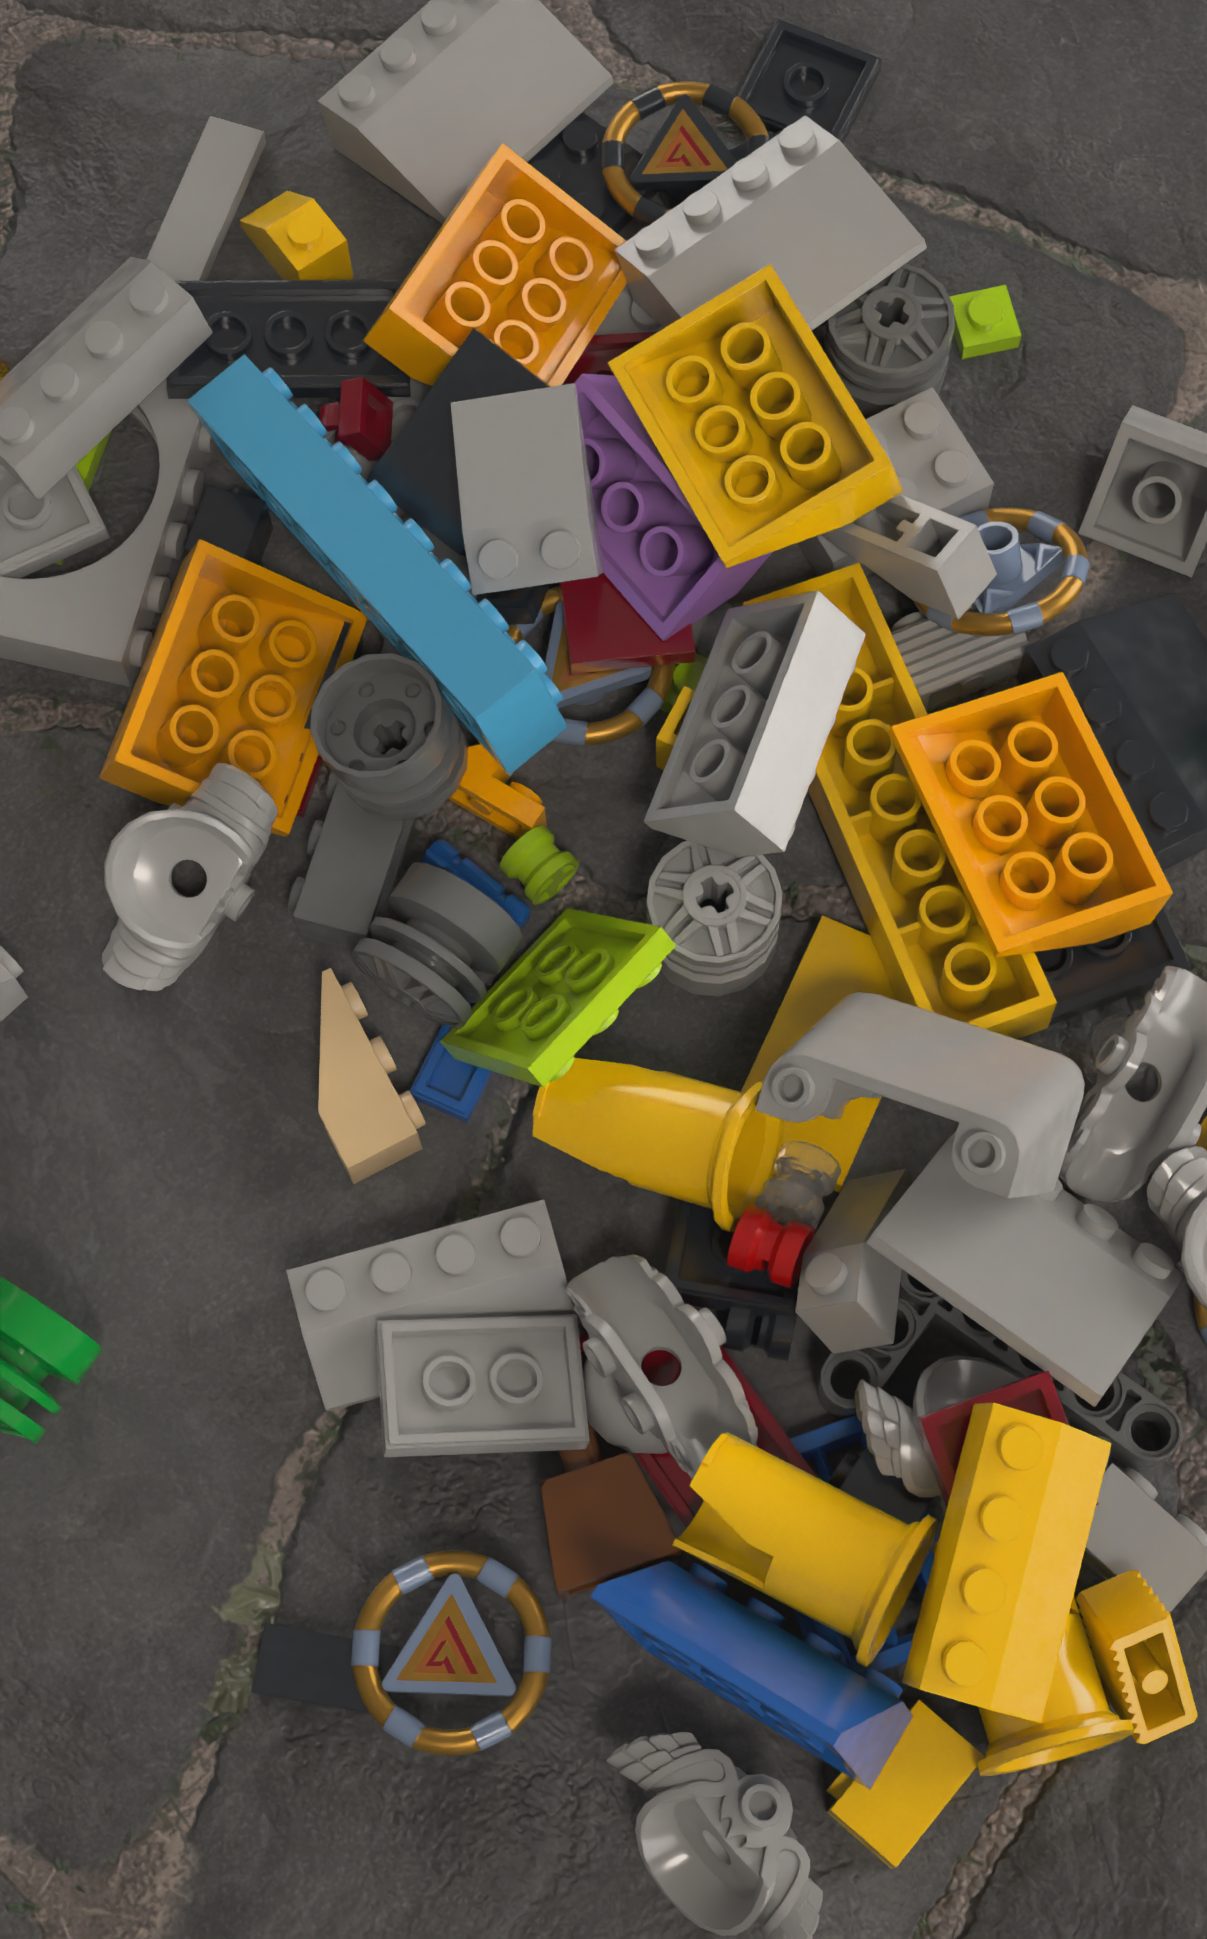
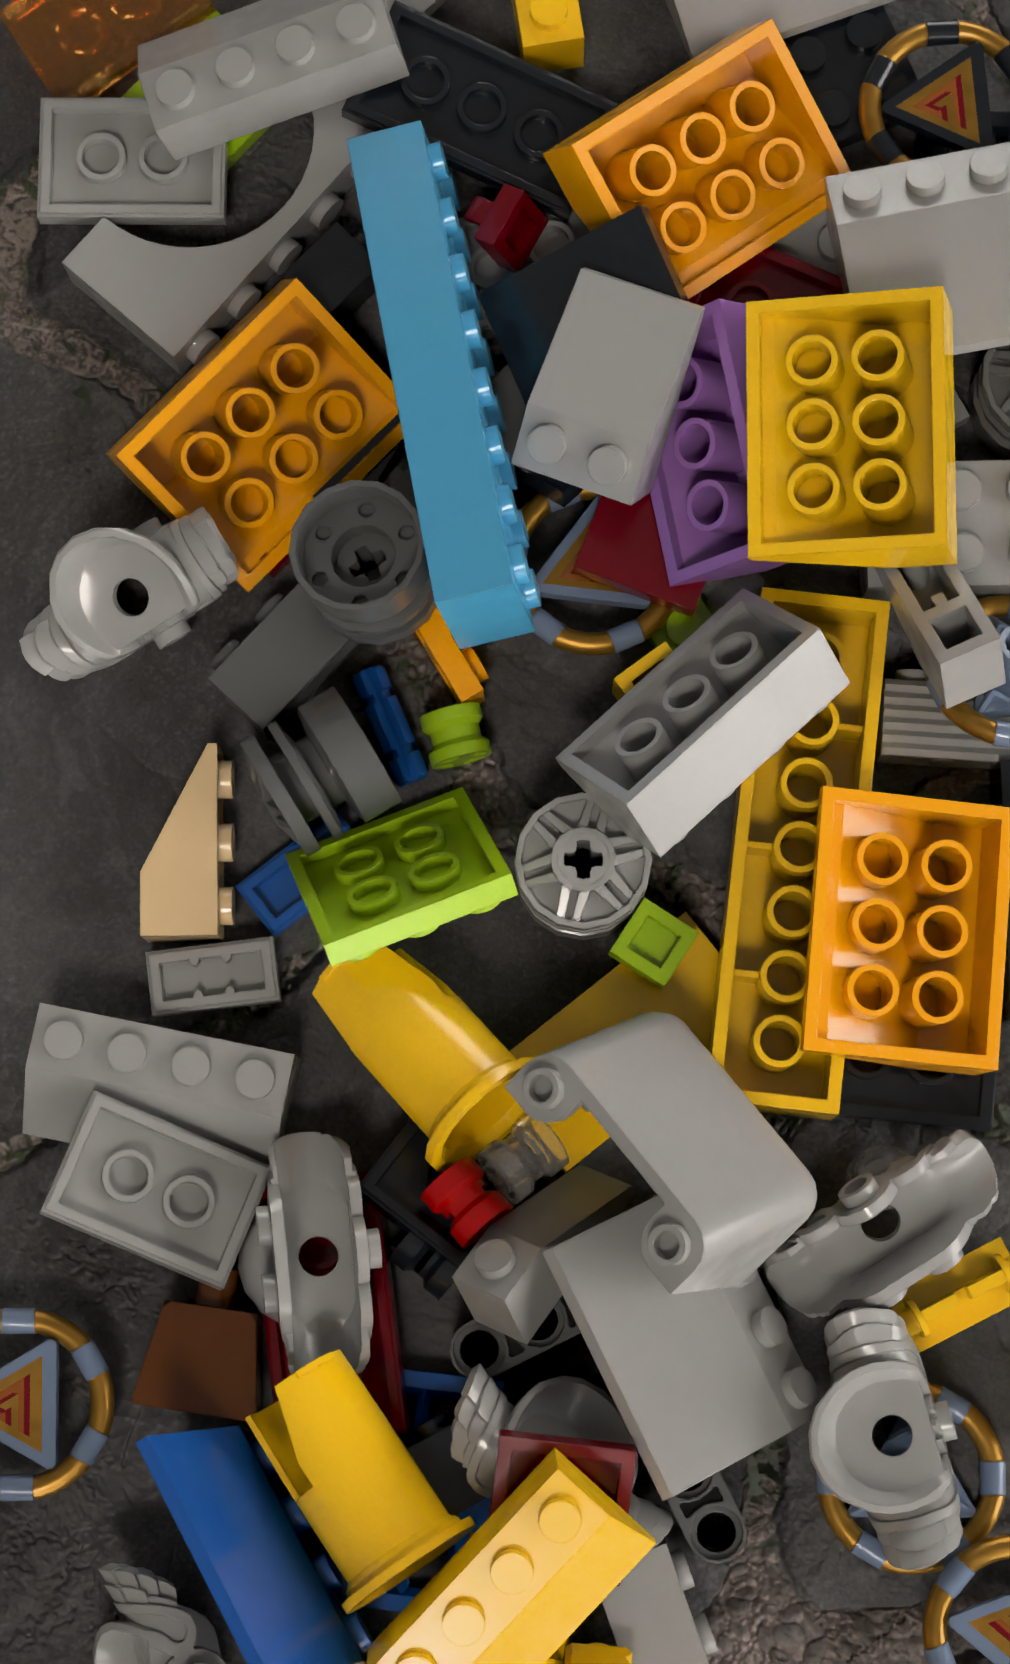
camera: 30 degrees right, 10 degrees up
none -> light grey plate [145,936,282,1018]
none -> lime plate [608,897,699,990]

